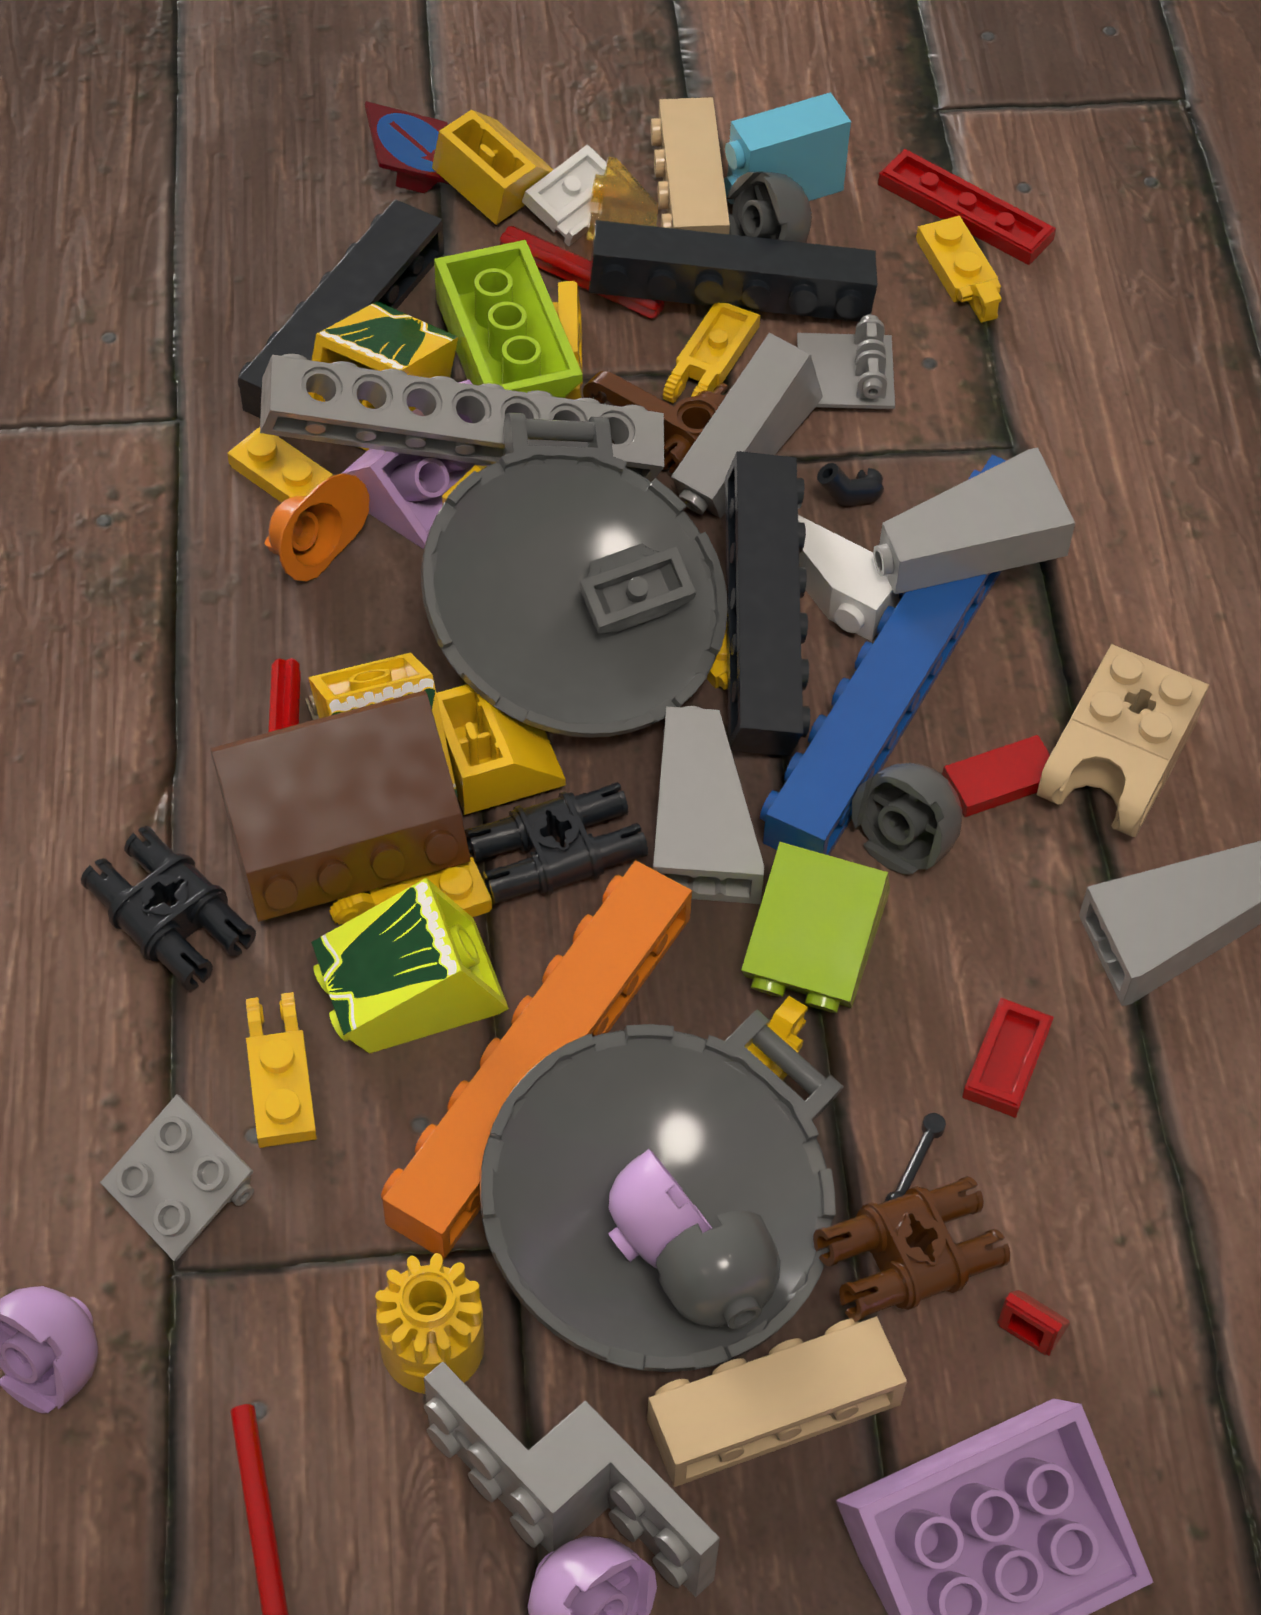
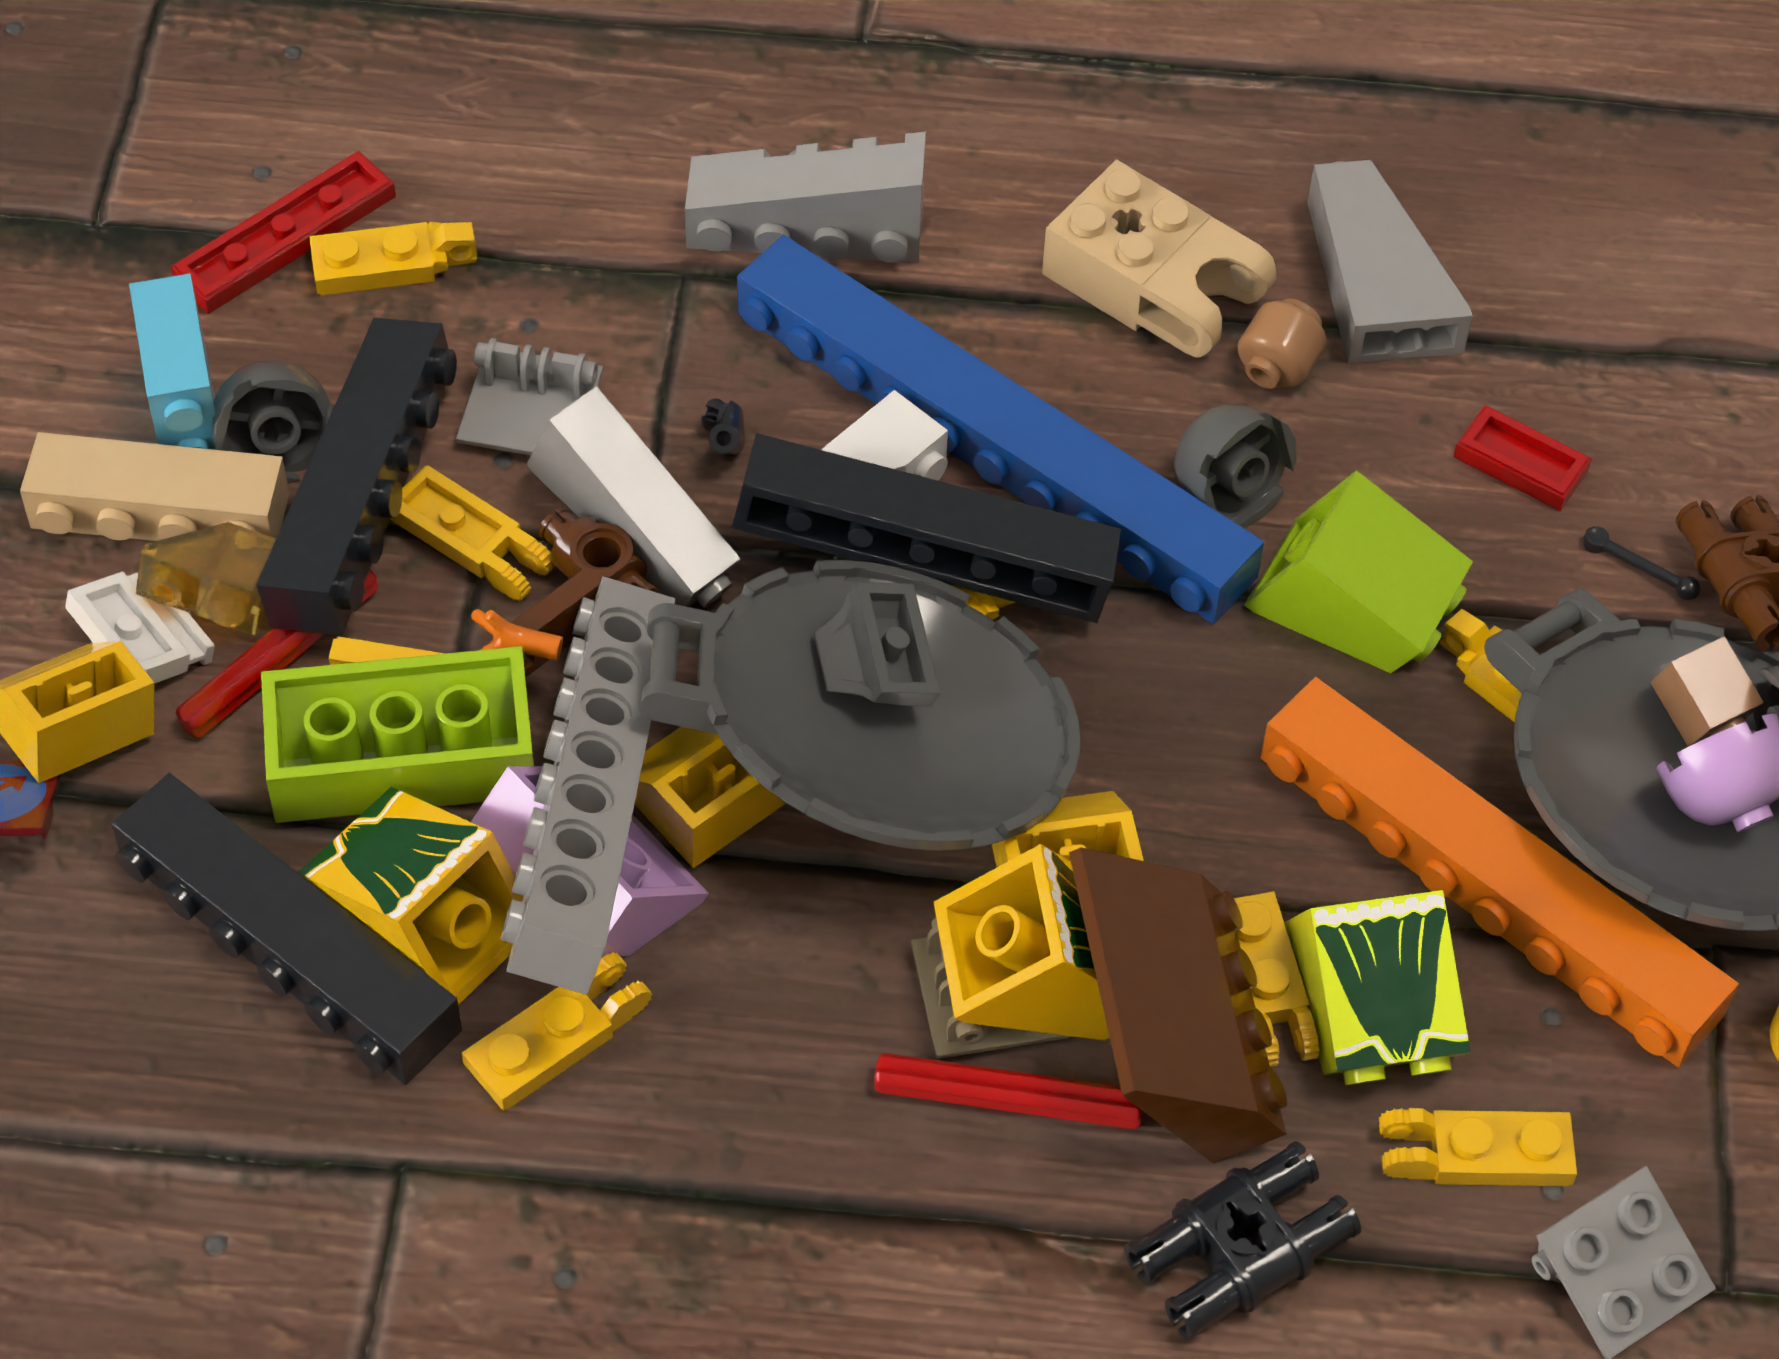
camera: 80 degrees left, 0 degrees up
orange piece [264,473,370,582] -> none
black pin [465,782,648,905] -> none
light grey slope [653,706,764,904] -> none
light grey slope [873,448,1075,594] -> none
red tile [942,735,1050,817] -> none
none -> orange bar [471,609,563,661]
none -> light grey wedge [685,131,926,263]
none -> medium nougat head [1238,299,1326,389]
none -> brick [1650,636,1764,747]

